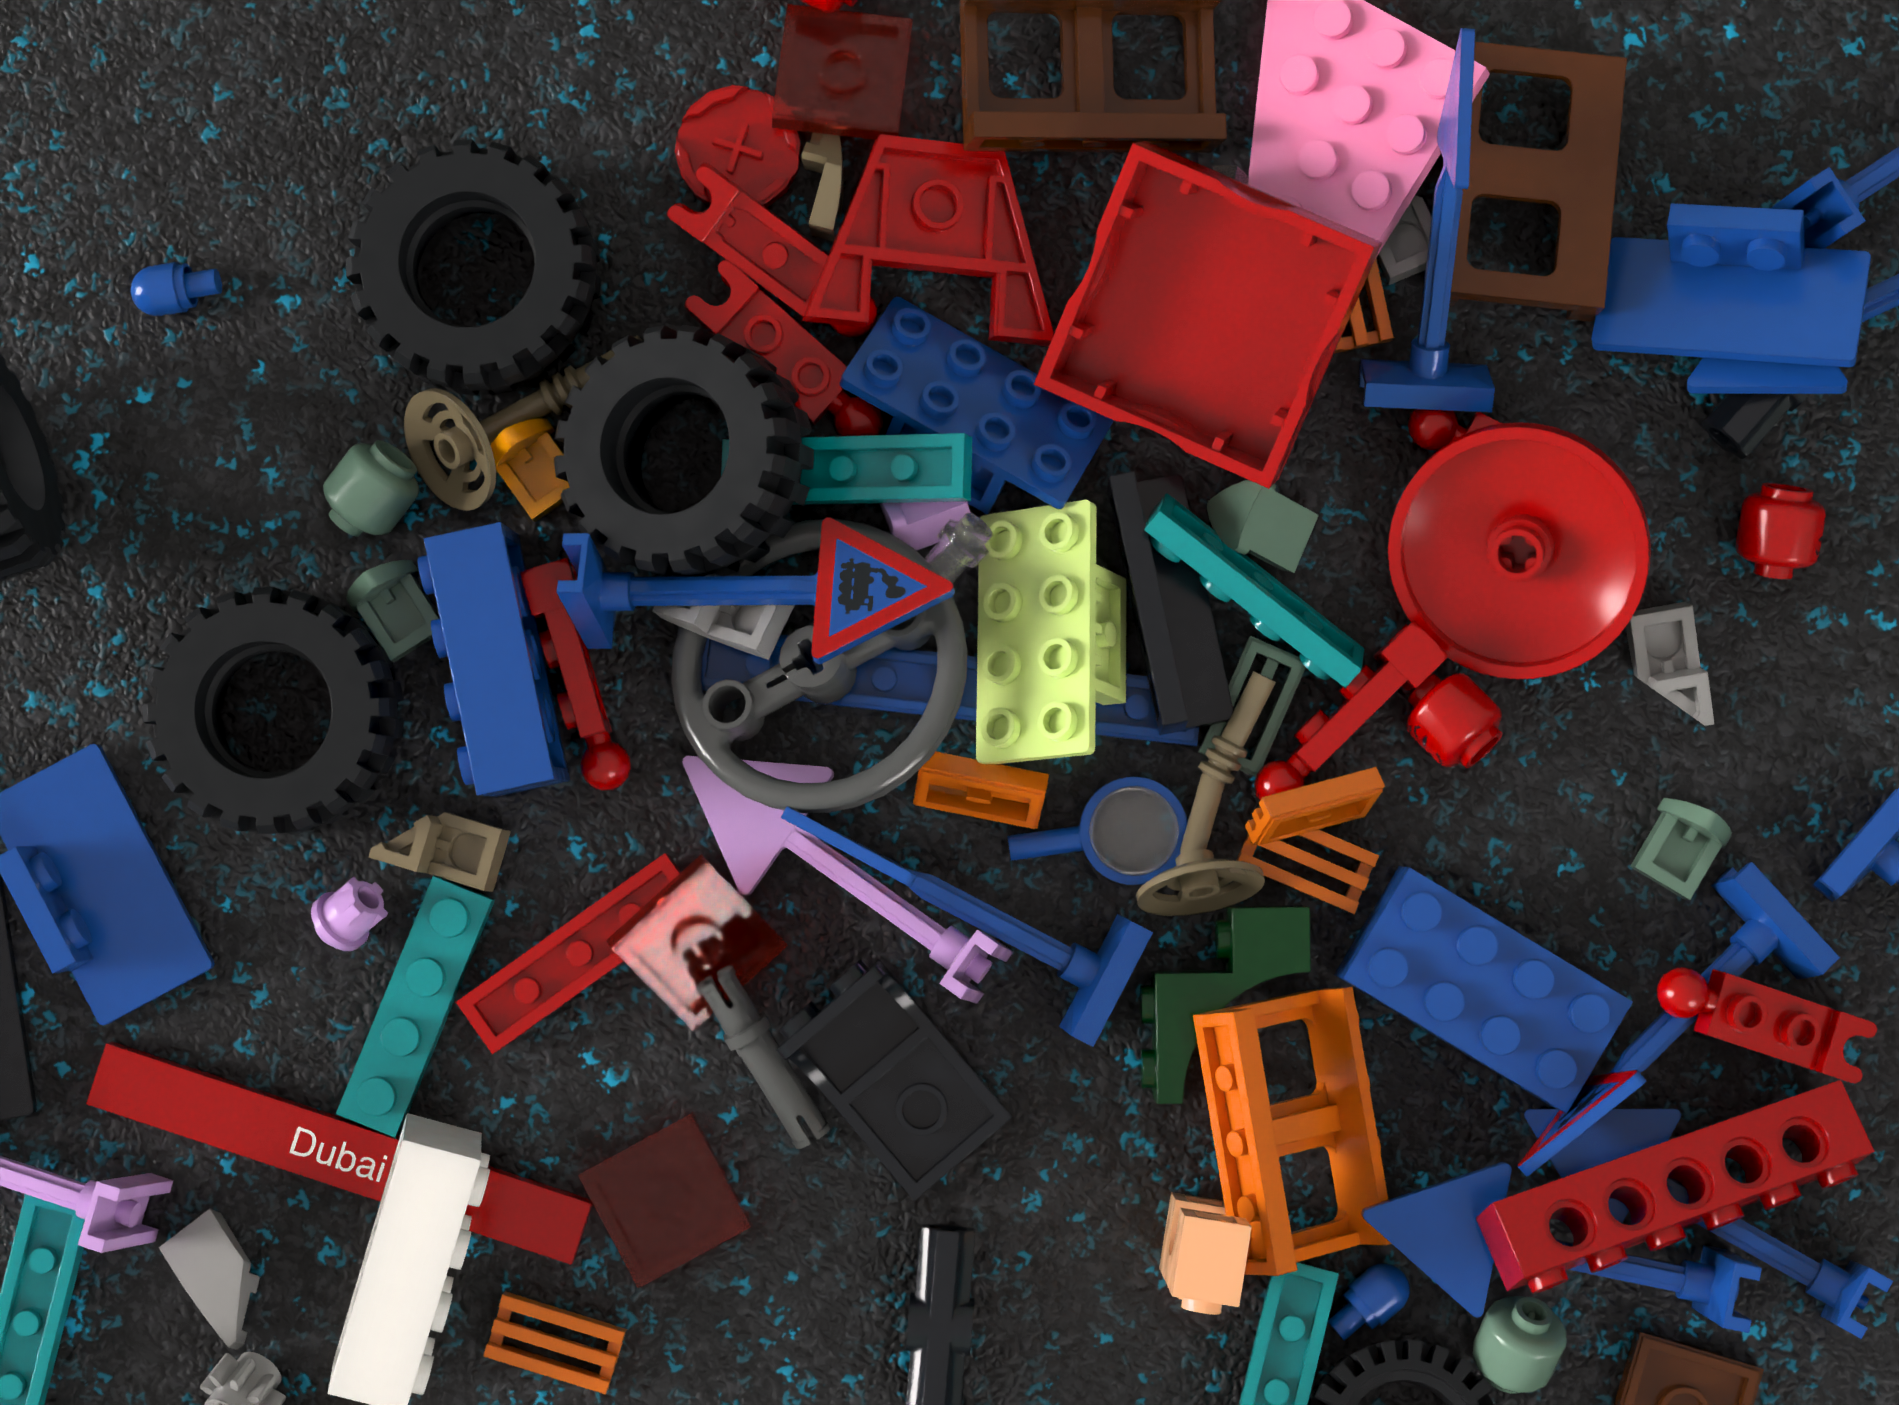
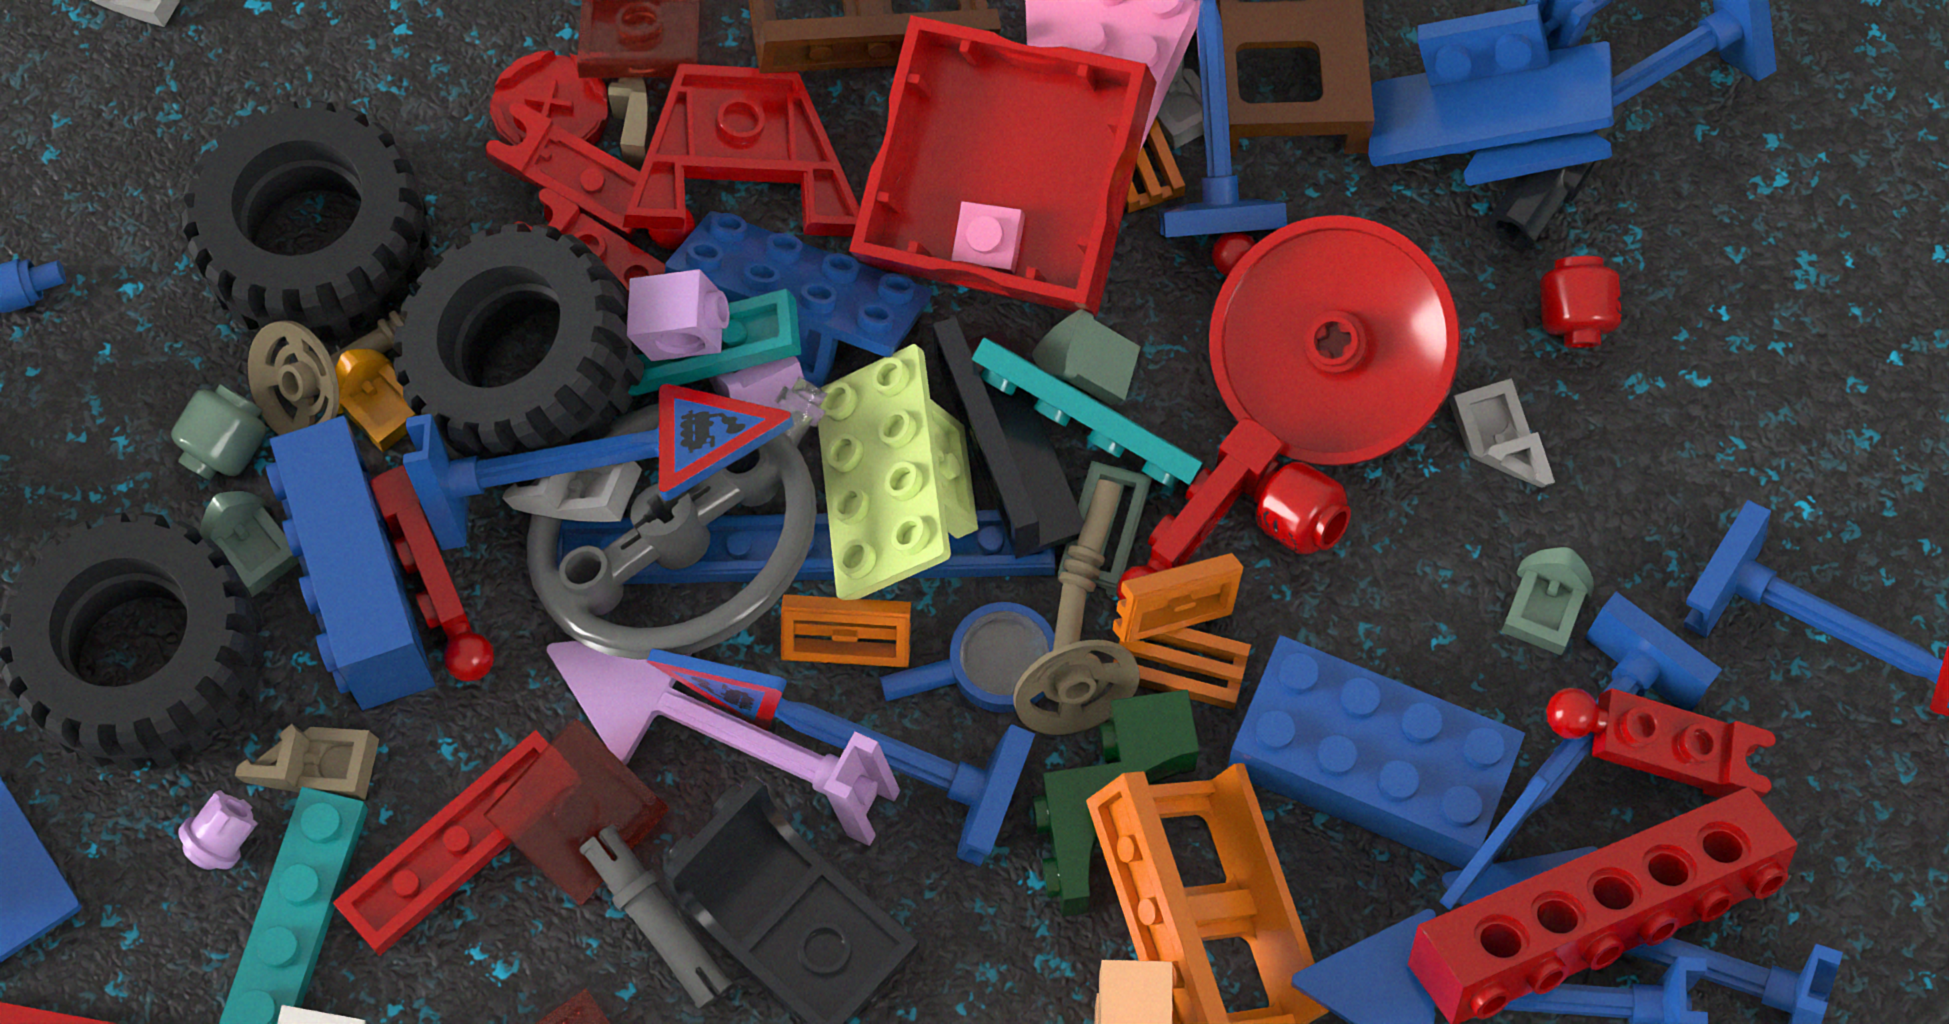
camera: 10 degrees left, 20 degrees down
none -> lavender brick [627,269,730,361]
none -> bright pink plate [951,202,1025,274]

